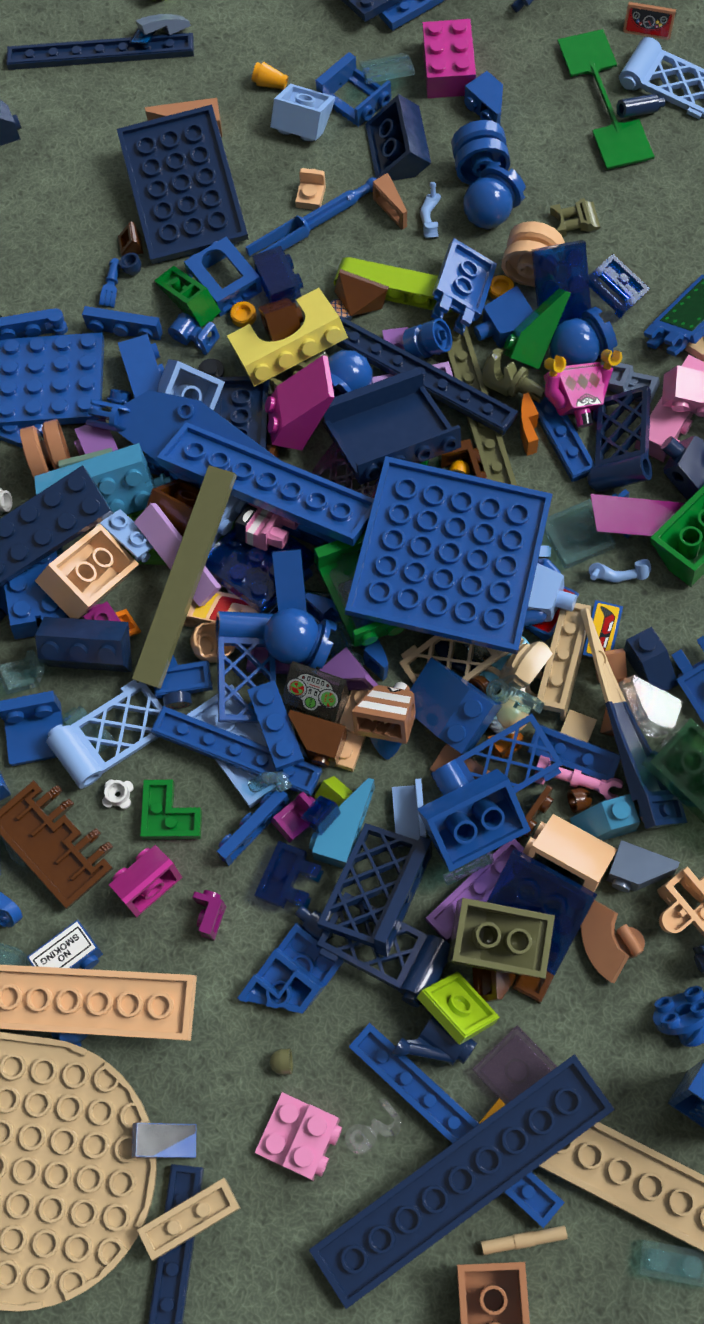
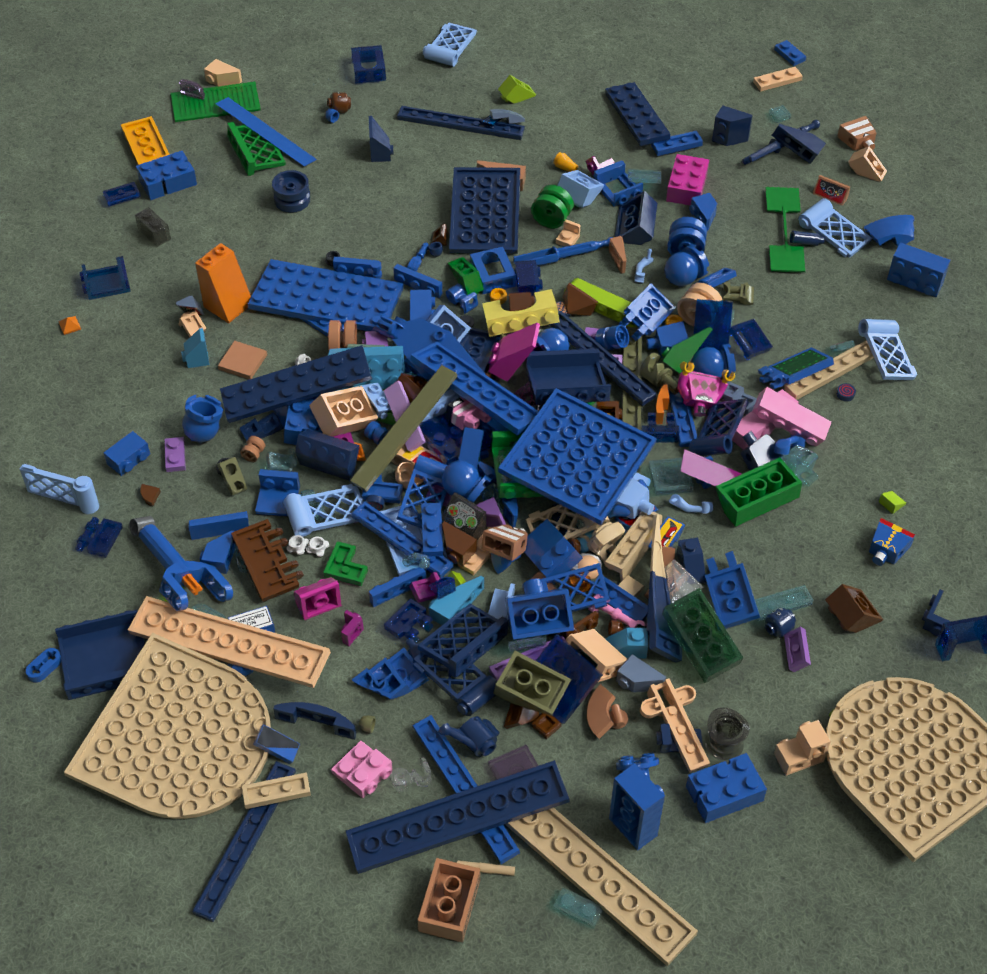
camera: 10 degrees right, 15 degrees down
lime tile [417,971,500,1045] -> none
clear light blue plate [486,679,545,715] -> none
none -> dark blue slope [273,702,356,740]
none -> white plate [287,535,309,555]
none -> blue wheel [364,421,389,445]
none -> green wheel [531,185,574,229]
none -> magenta bracket [585,156,614,175]
none -> clear blue plate [641,413,680,443]
none -> blue tile [698,268,737,288]

